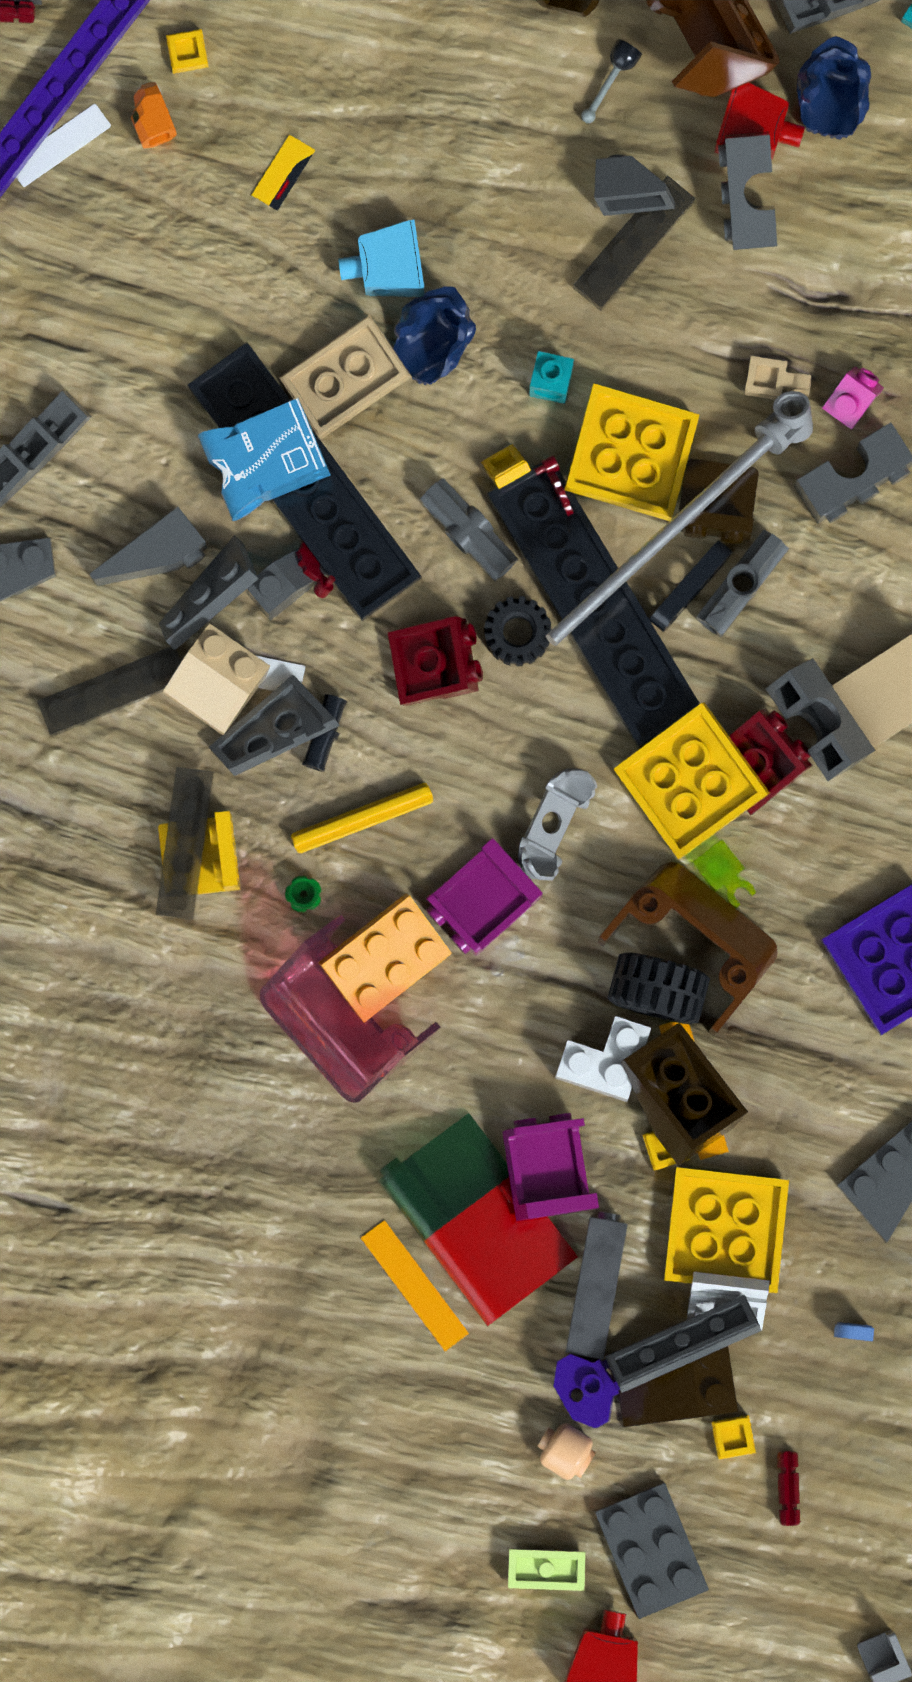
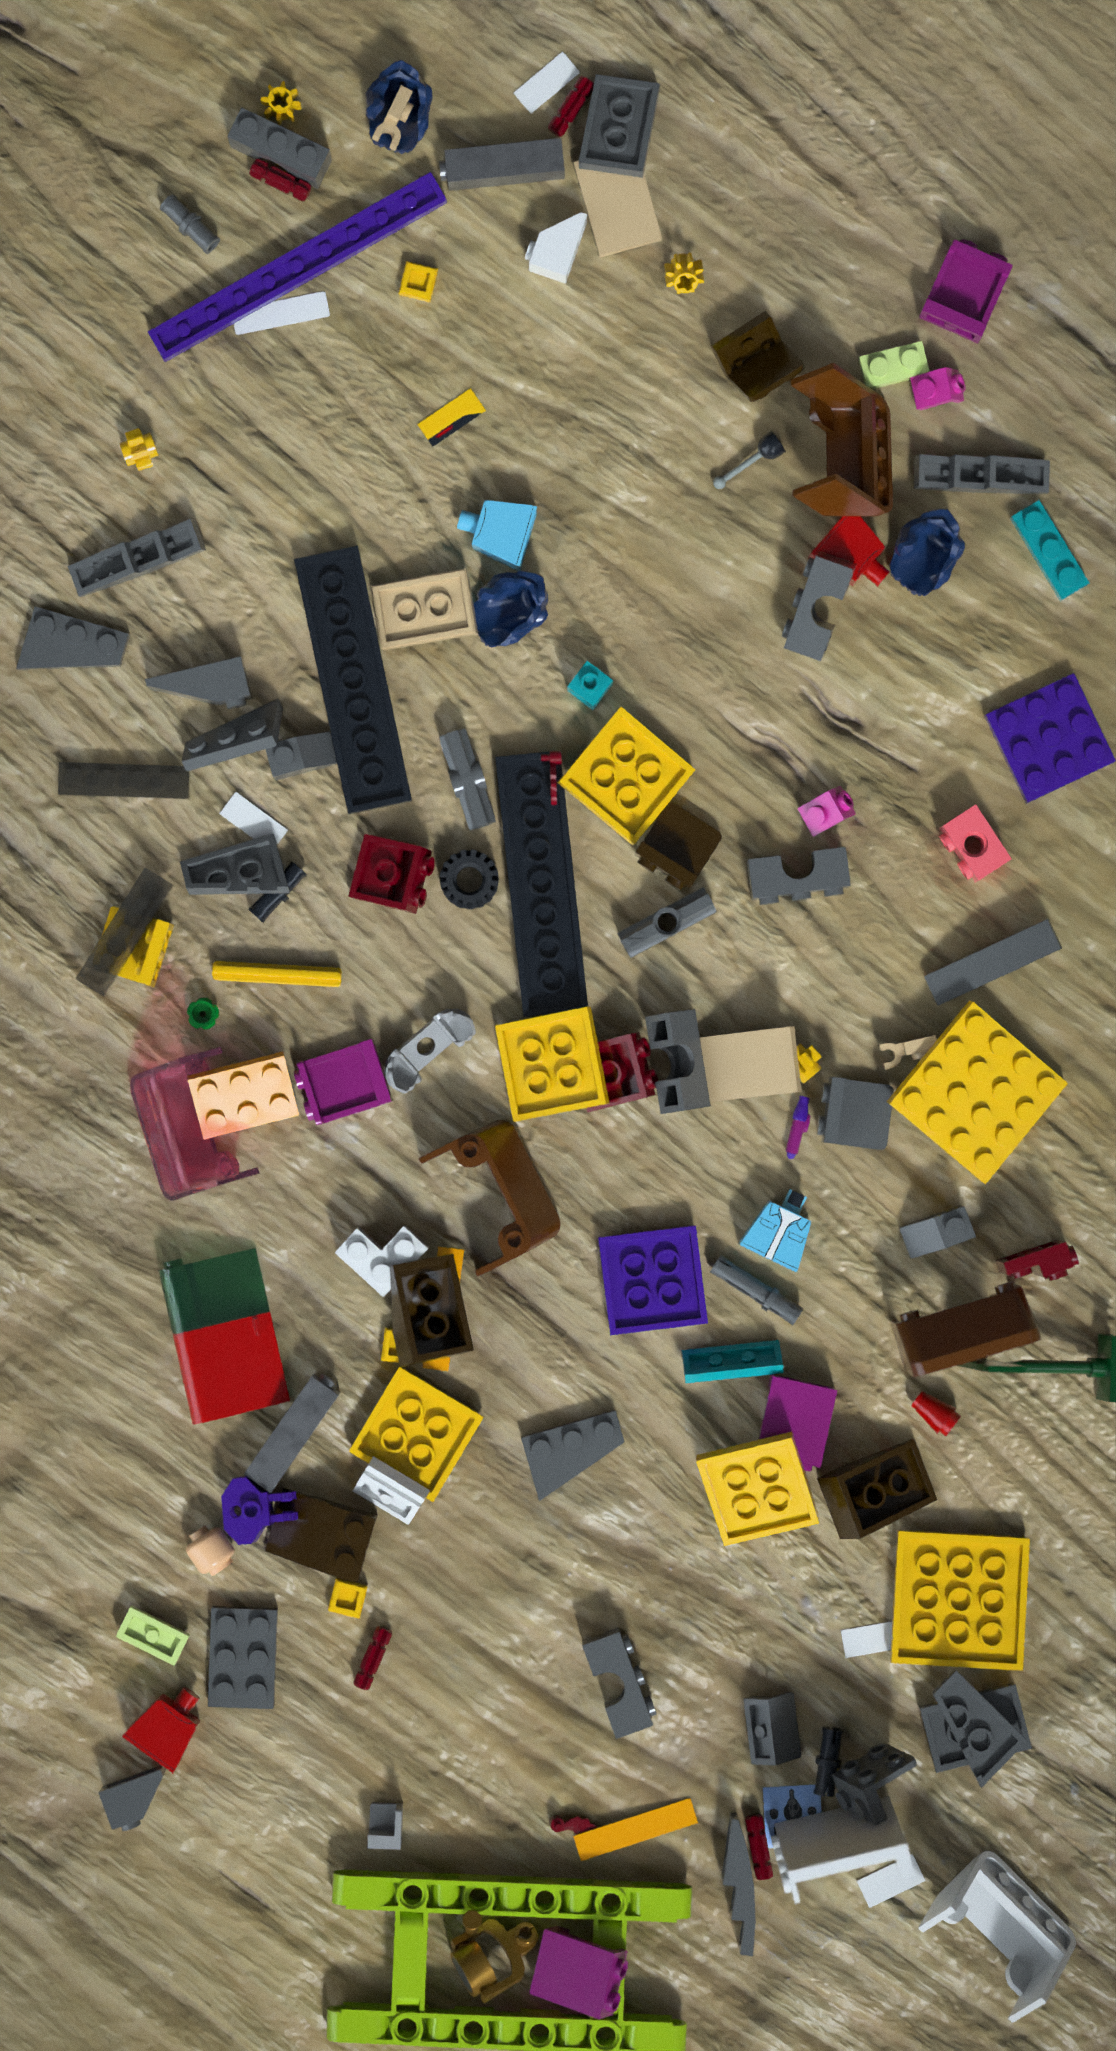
camera: 20 degrees right, 5 degrees up
orange rock [131,82,177,149] -> none
tan slope [163,623,270,735] -> none
dark azure piece [198,398,331,521] -> none
dark red piece [296,542,335,598] -> none
light orange sticker [361,1220,469,1351] -> none
yellow tile [481,444,531,489] -> none
magenta panel [502,1113,599,1221] -> none
flat silver piece [546,391,813,646] -> none
clear smoke plate [573,175,696,311] -> none
dark grey slope [594,154,675,216] -> none
dark grey tile [605,1294,761,1393] -> none
black tyre [607,952,710,1024] -> none
black beam [649,540,733,632] -> none
clear neon green plate [692,839,756,909] -> none
tan plate [745,356,811,400] -> none
medium blue tile [834,1322,874,1341] -> none

